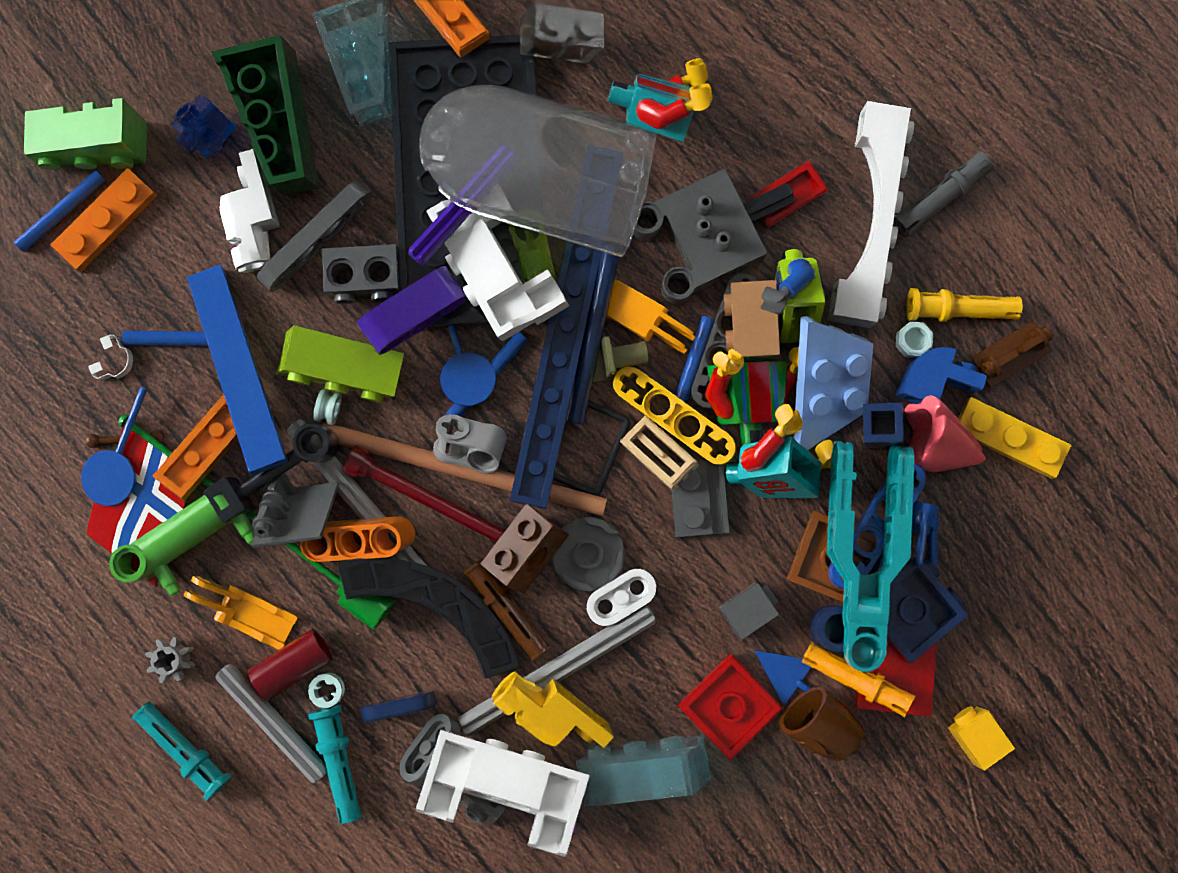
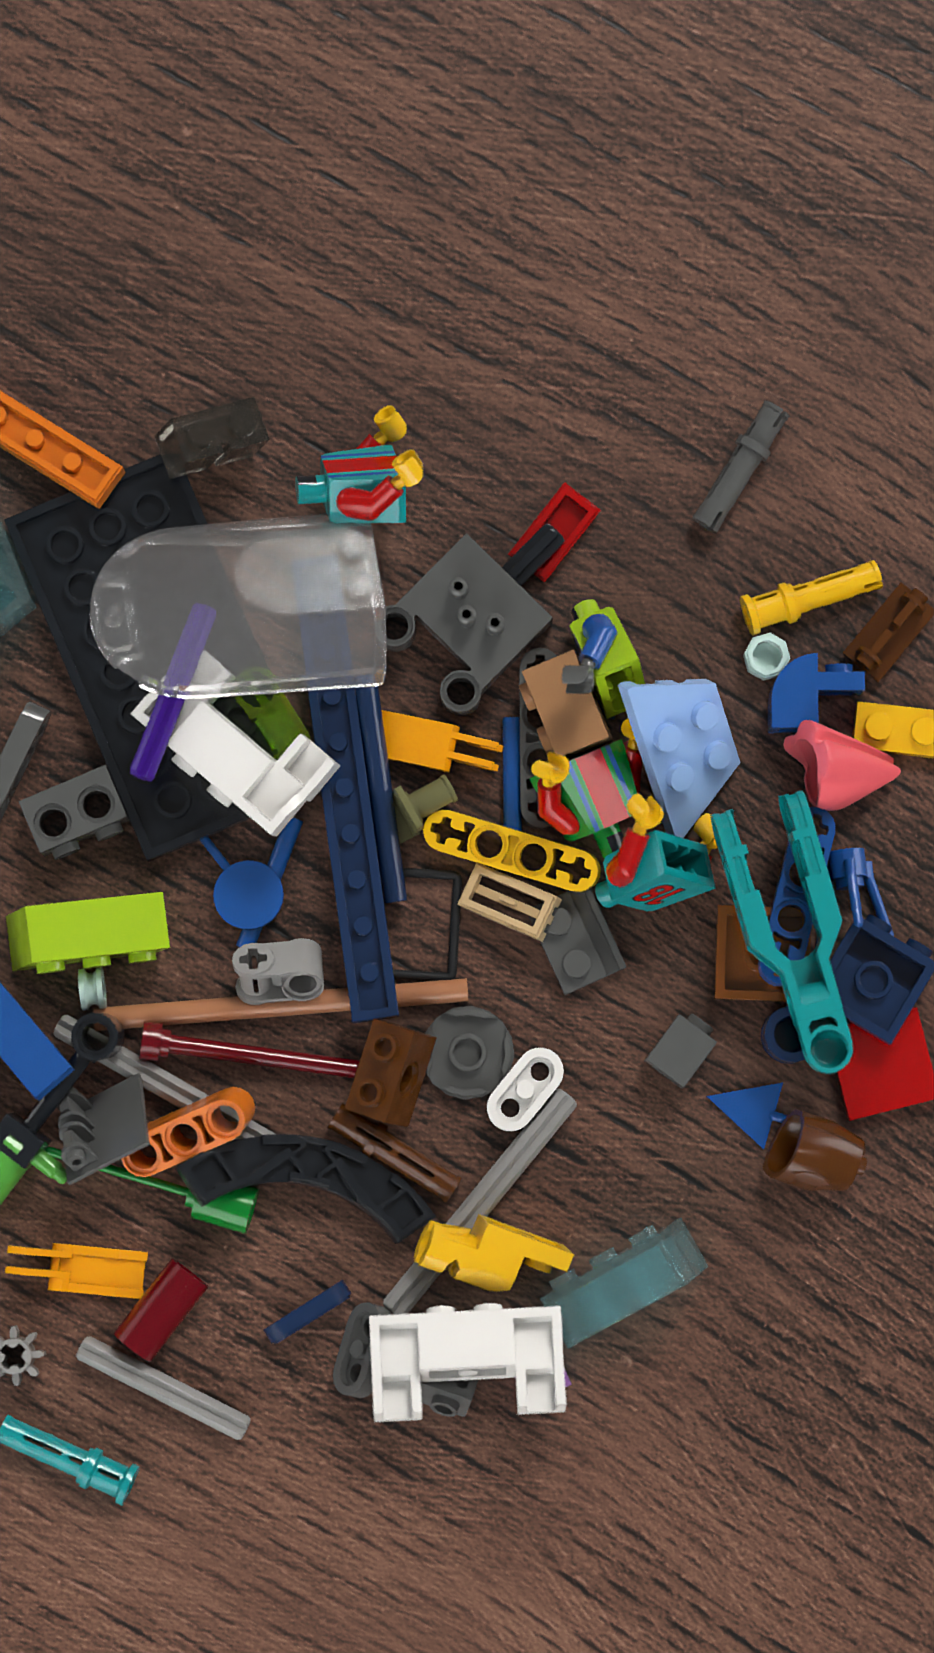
camera: 20 degrees left, 0 degrees up
light aqua bush [308,672,345,708] -> none
teal pin [308,705,362,824] -> none
dark purple beam [357,266,467,355] -> none
red tile [677,653,784,761] -> none
light orange pin [801,641,915,717] -> none
white arch [827,101,914,328] -> none
dark blue brick [863,403,905,449] -> none

